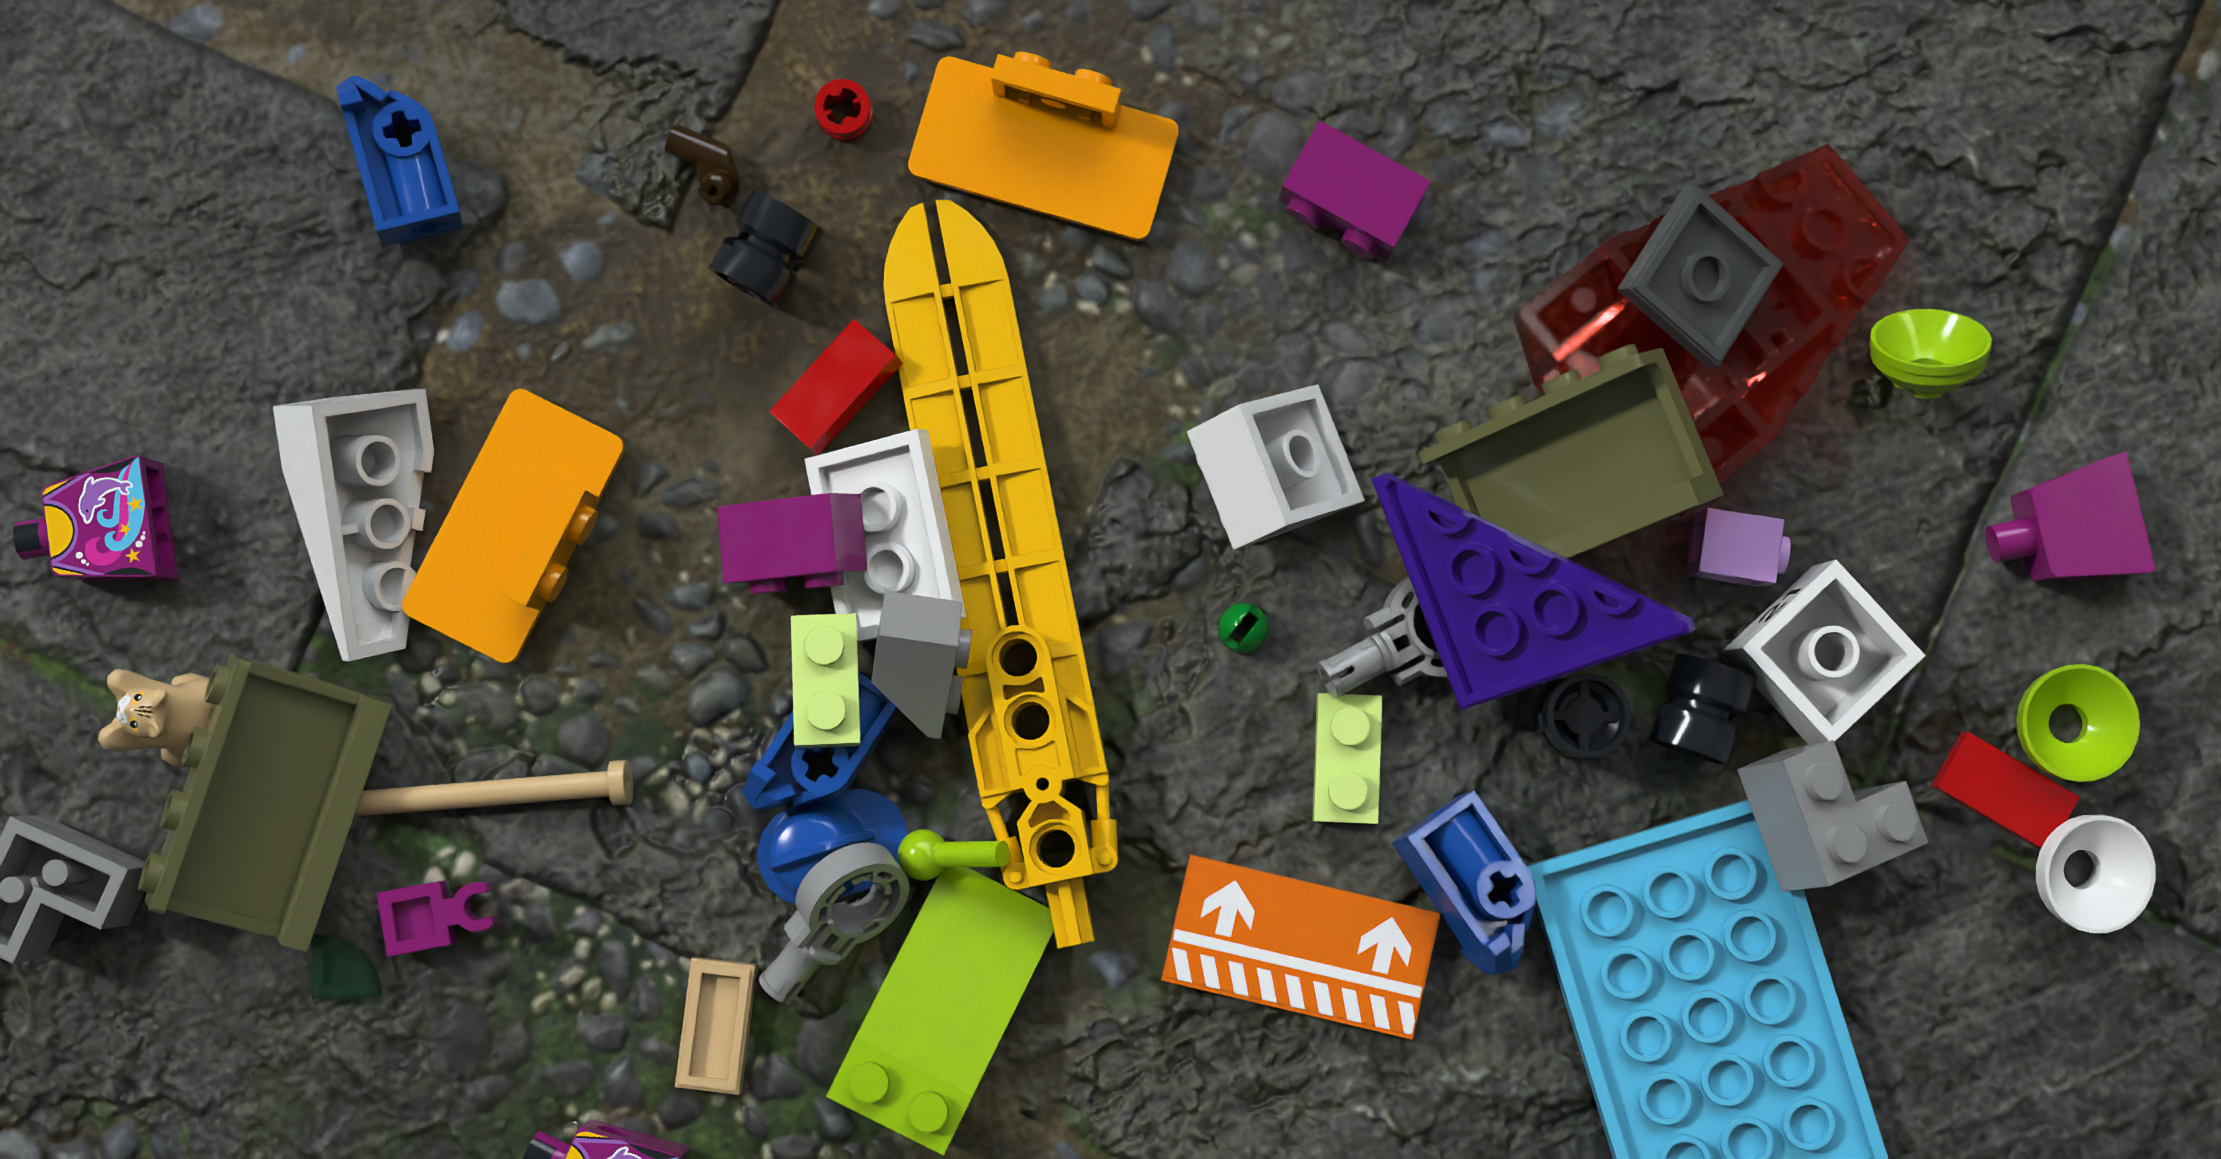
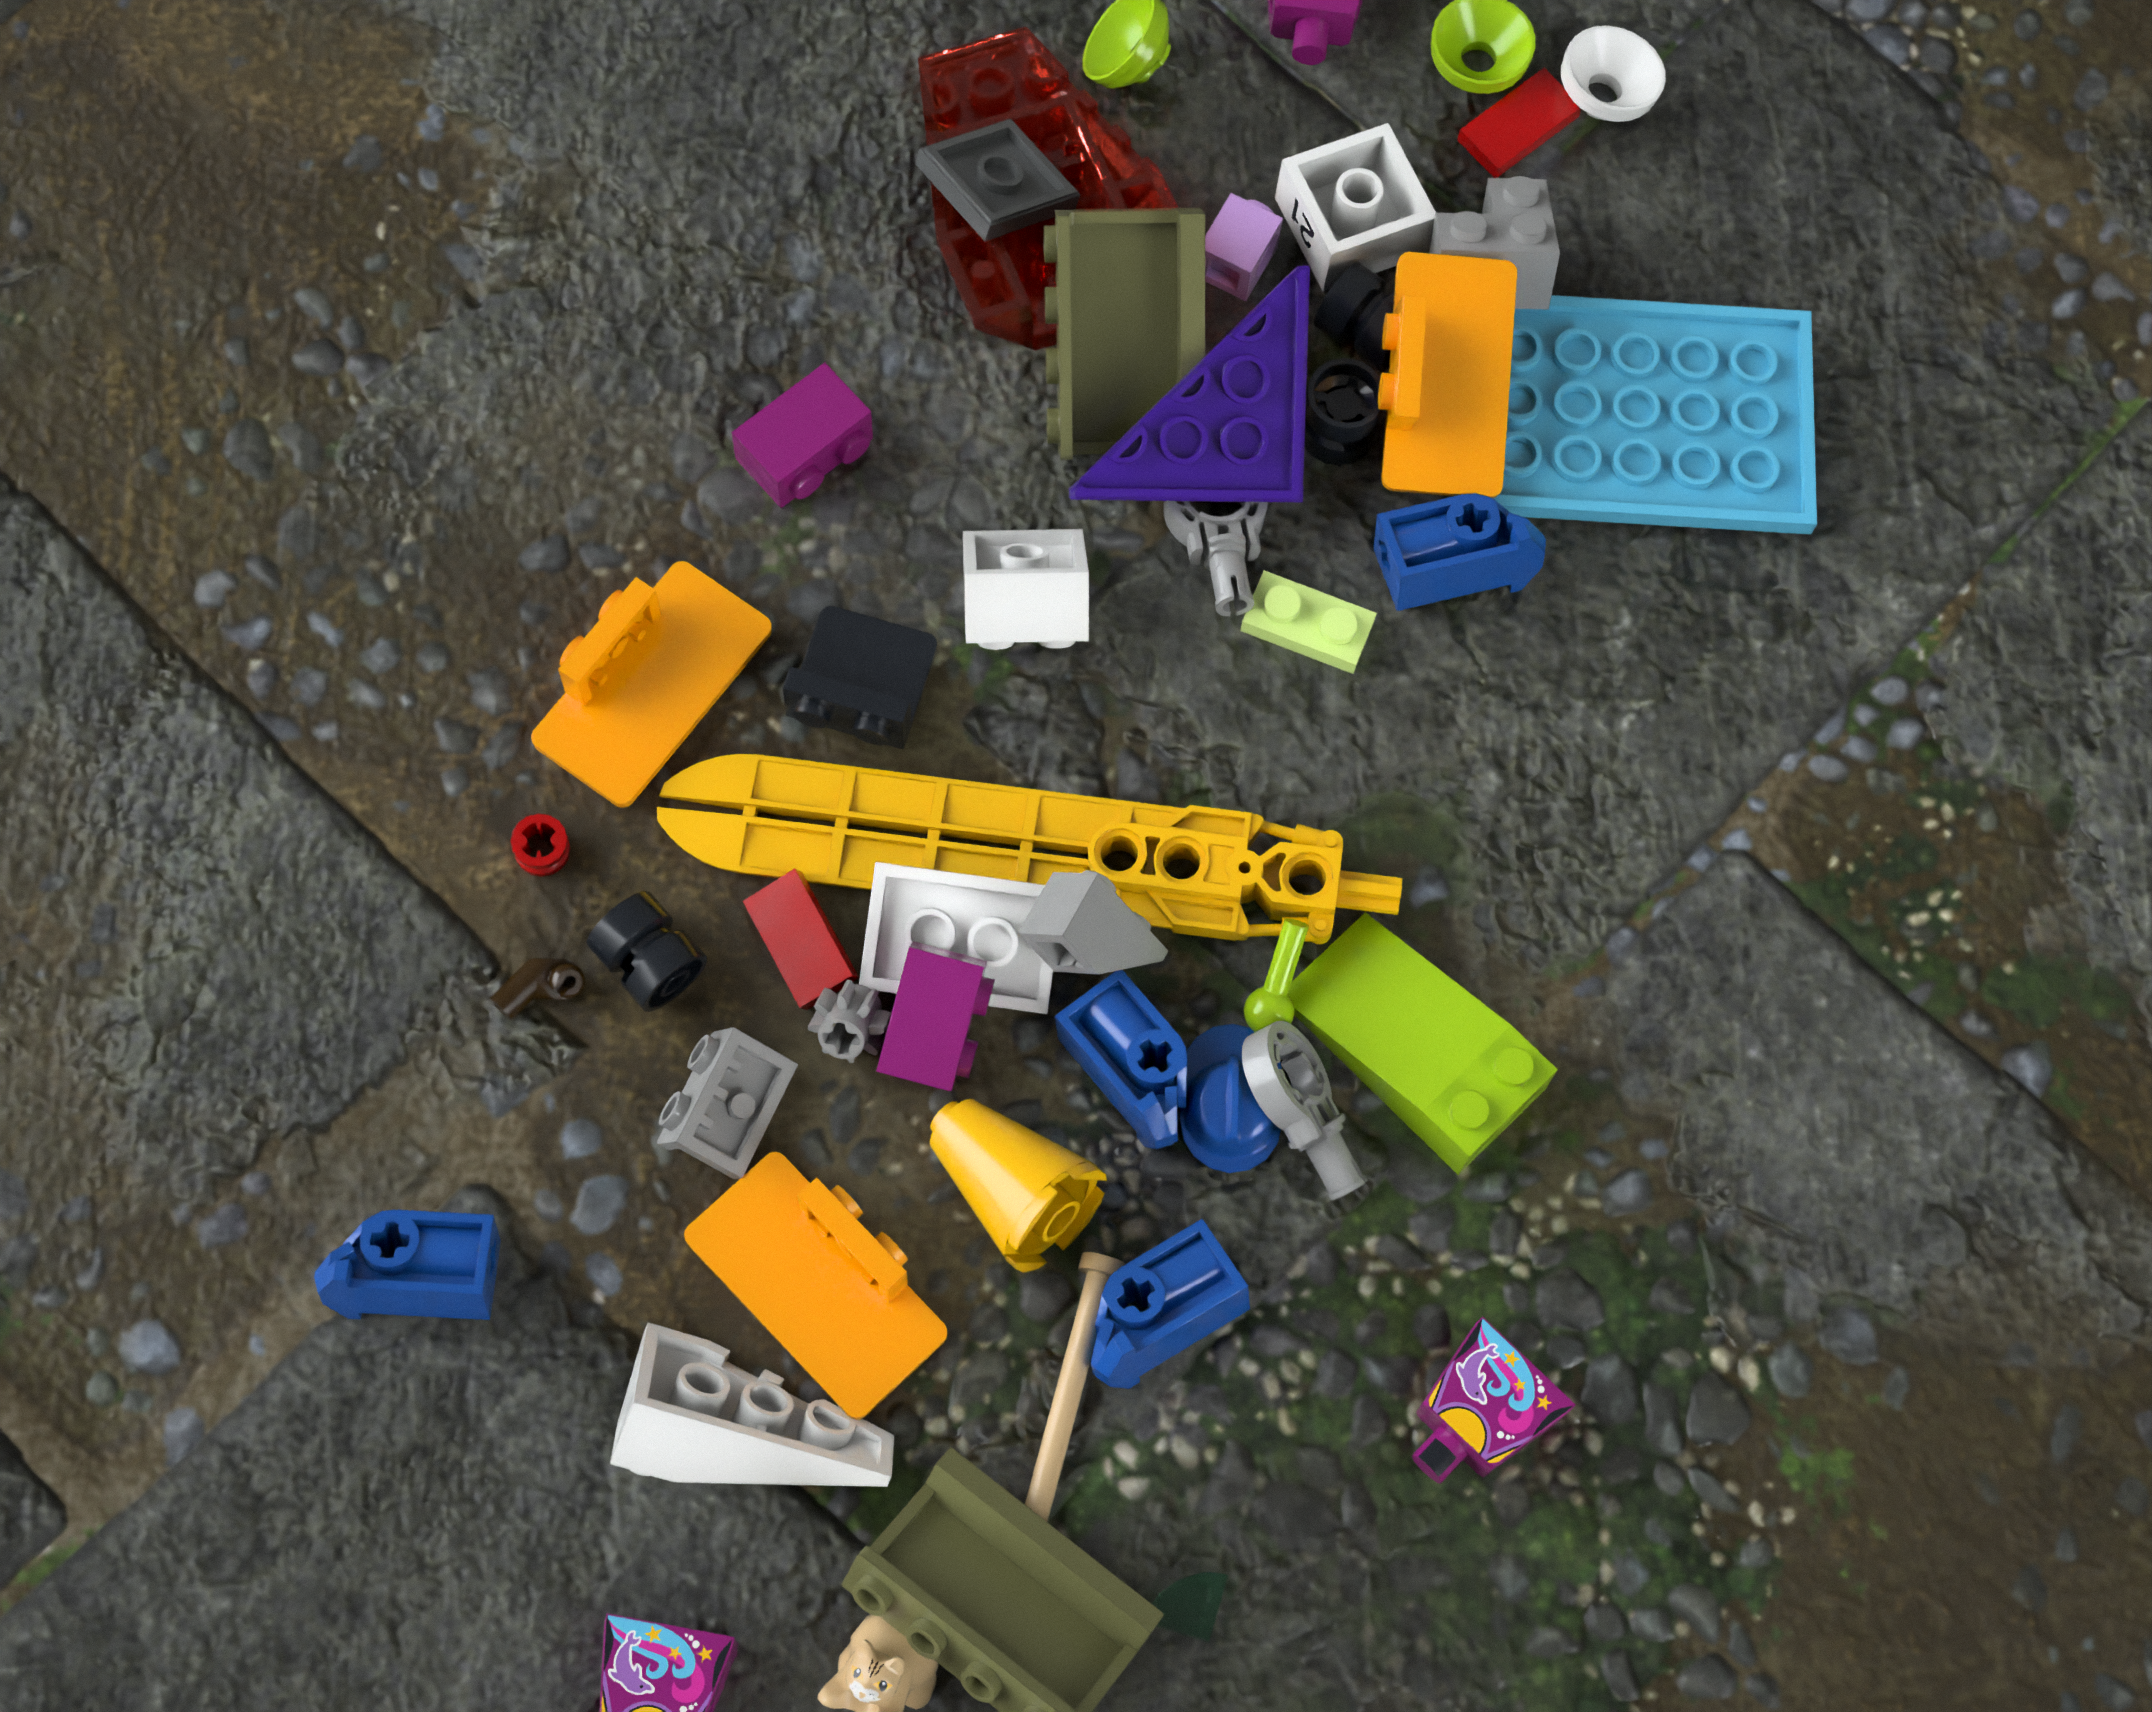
camera: 80 degrees left, 15 degrees down
magenta plate [376,880,499,957] -> none
tan tile [675,957,758,1095] -> none
yellowish green plate [791,613,861,748] -> none
orange tile [1161,854,1441,1040] -> none
green hinge [1218,603,1269,654] -> none
none -> light grey bracket [657,1027,798,1179]
none -> black bracket [783,606,937,750]
none -> light grey gear [808,980,891,1063]
none -> yellow cone [930,1099,1107,1273]
none -> blue piece [1091,1219,1250,1389]
none -> light orange bracket [1378,252,1517,498]

